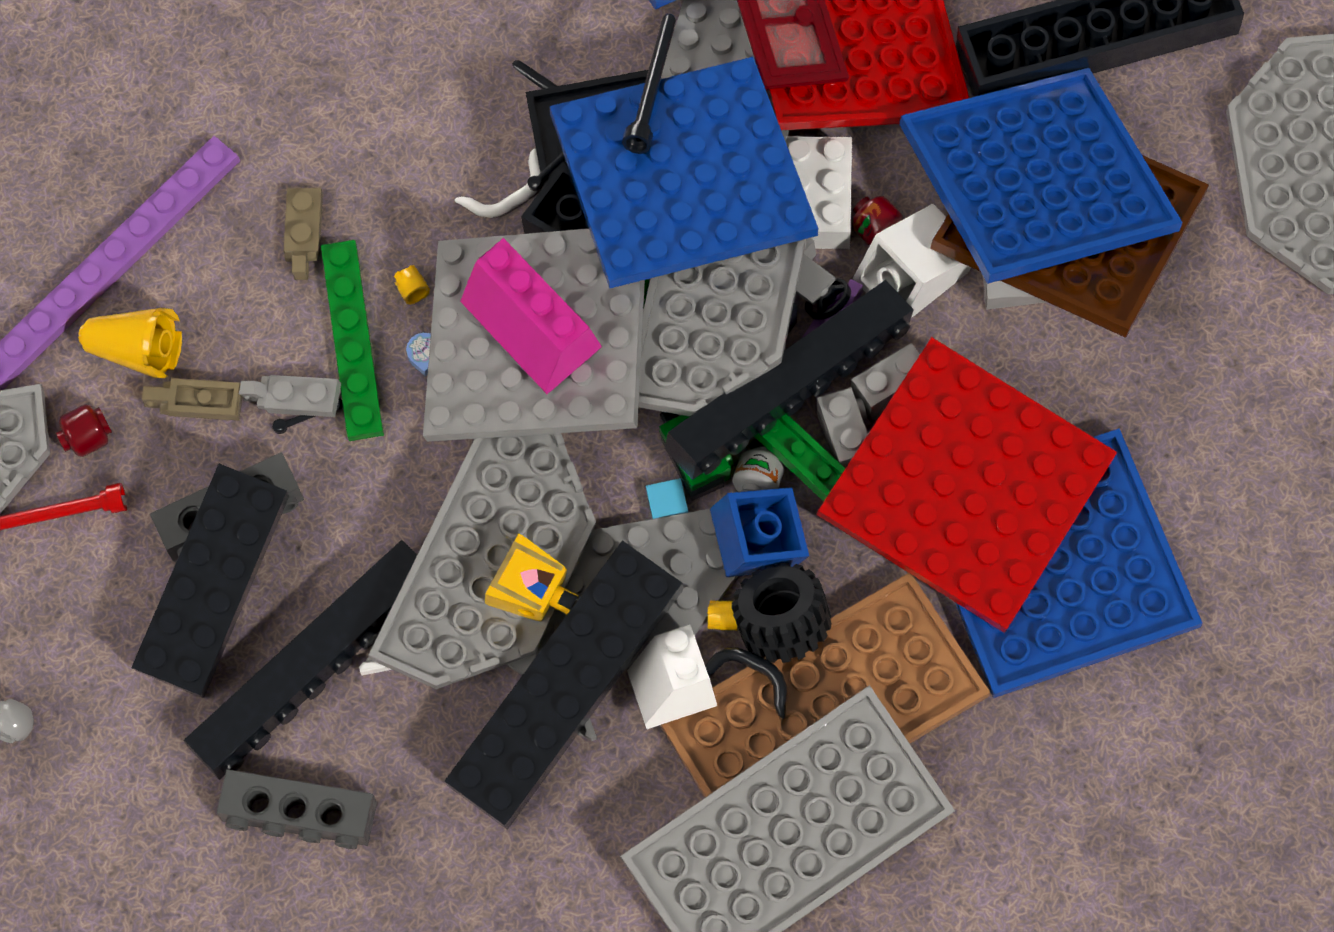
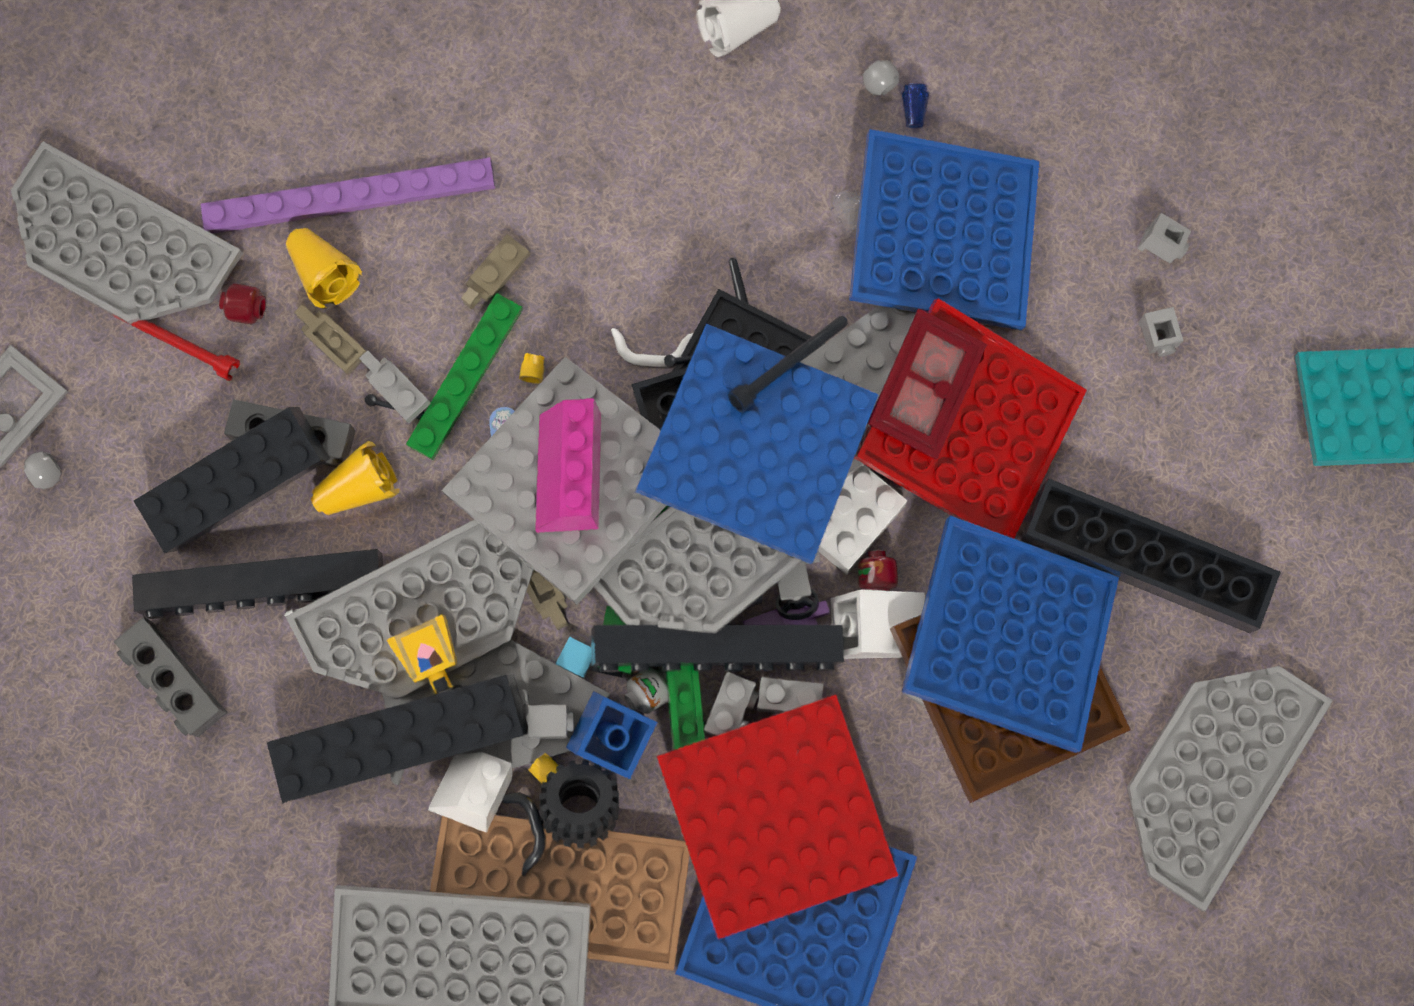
camera: 35 degrees right, 10 degrees up
none -> yellow cone [311,441,399,515]
none -> dark tan hinge [527,570,568,630]
none -> light grey brick [528,705,575,739]

